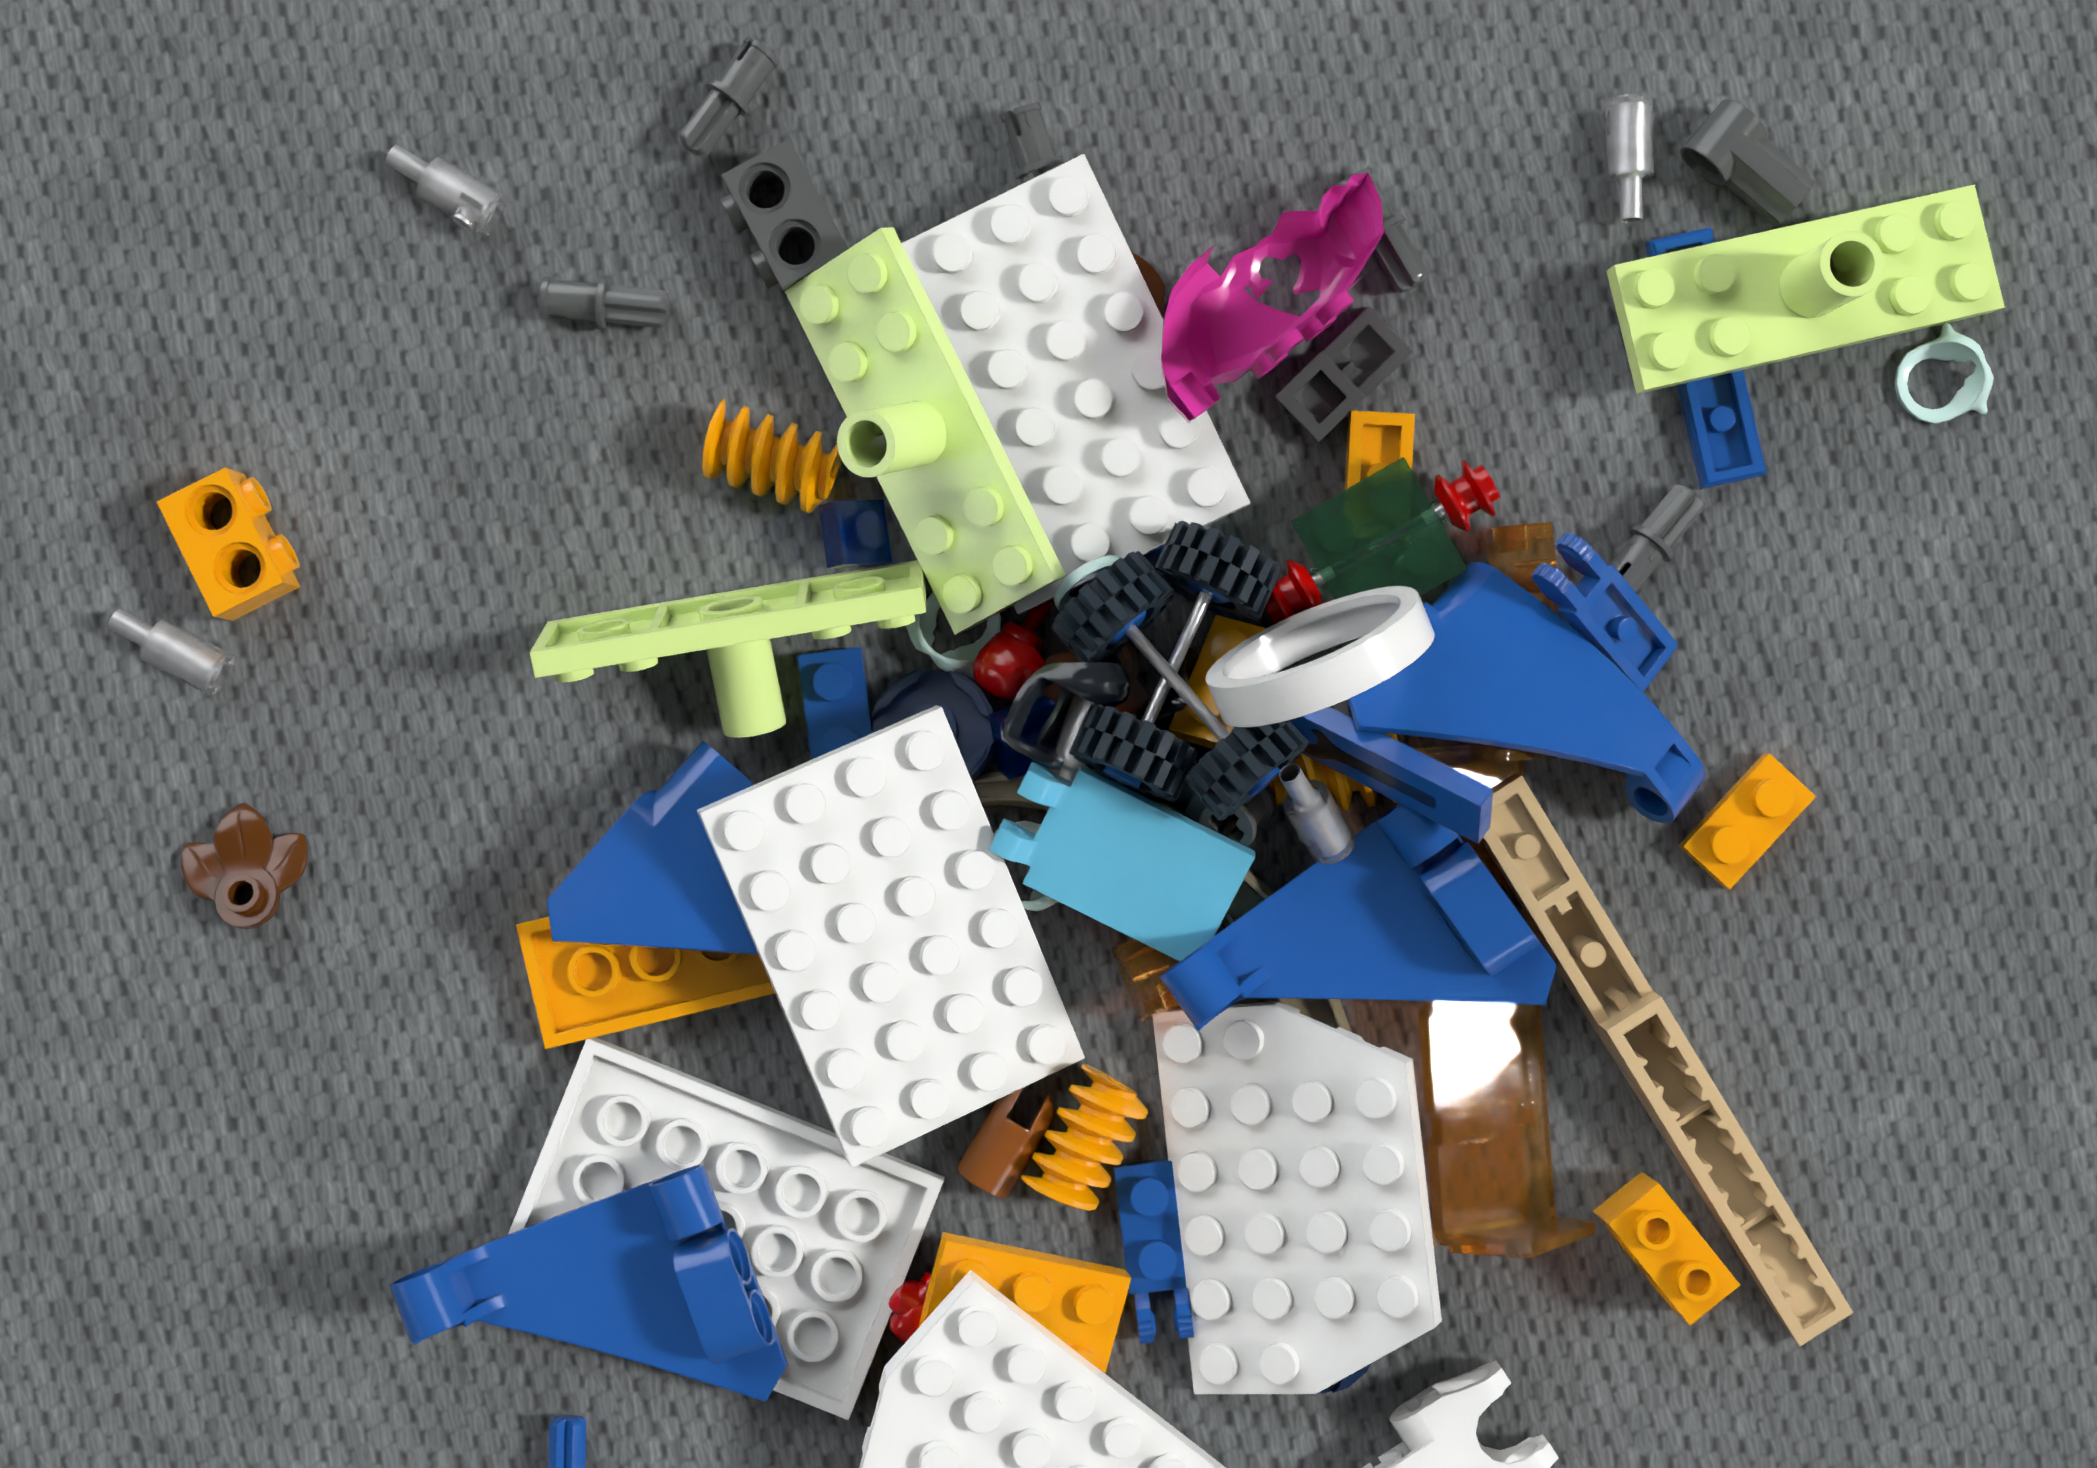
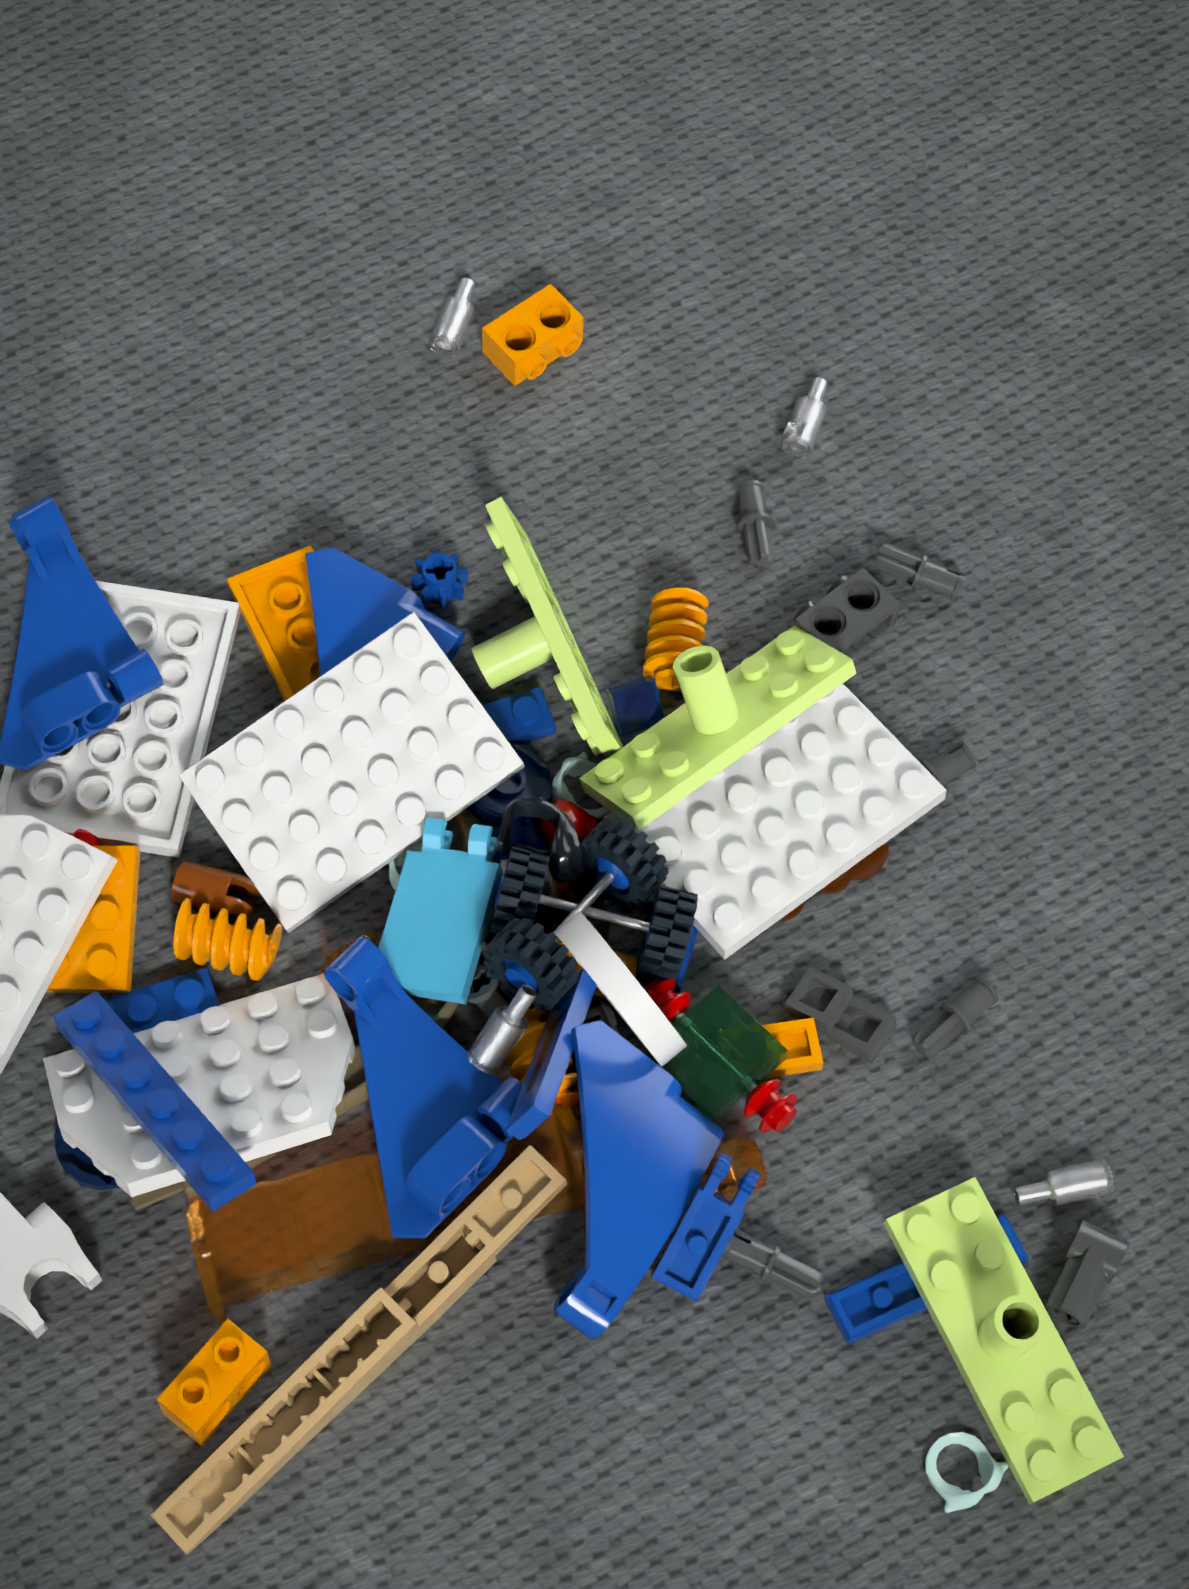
camera: 75 degrees right, 25 degrees down
reddish brown plate [181,803,308,929] -> none
dark pink animal [1161,173,1385,424] -> none
light orange plate [1678,753,1816,890] -> none
none -> blue plate [53,991,257,1212]
none -> blue gear [411,550,468,610]

